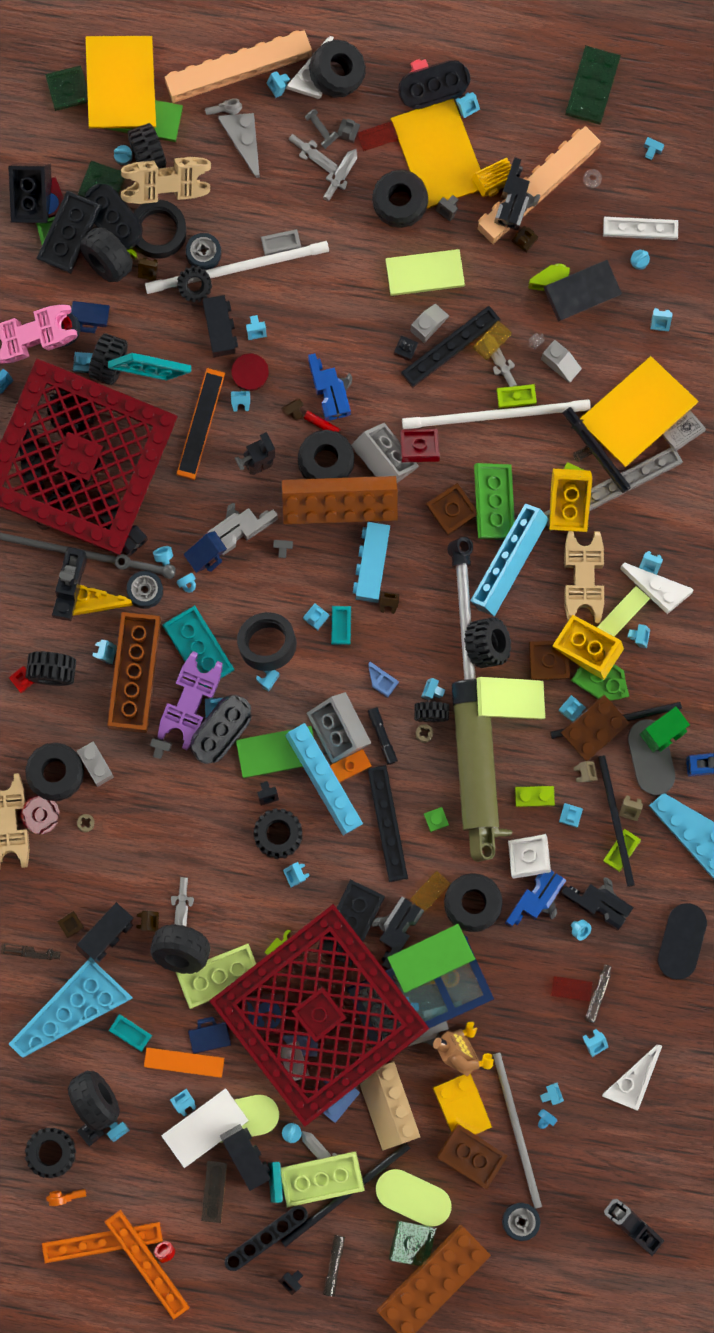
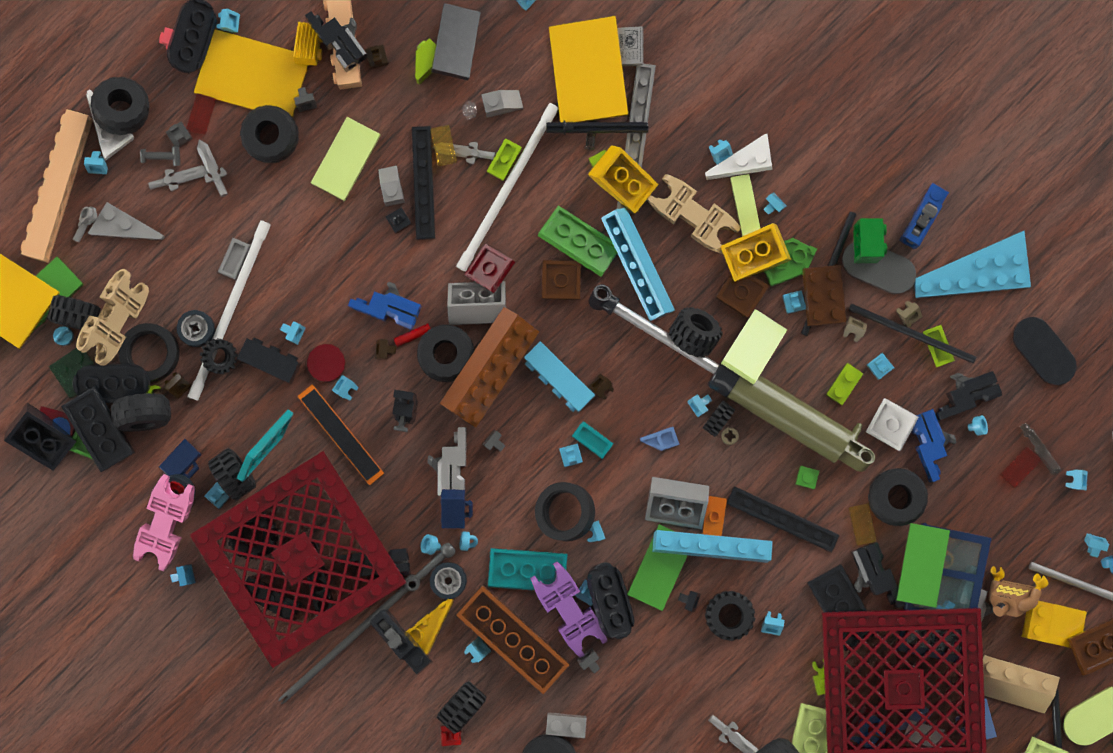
camera: 45 degrees left, 5 degrees up
black piece [367,707,398,765] -> none

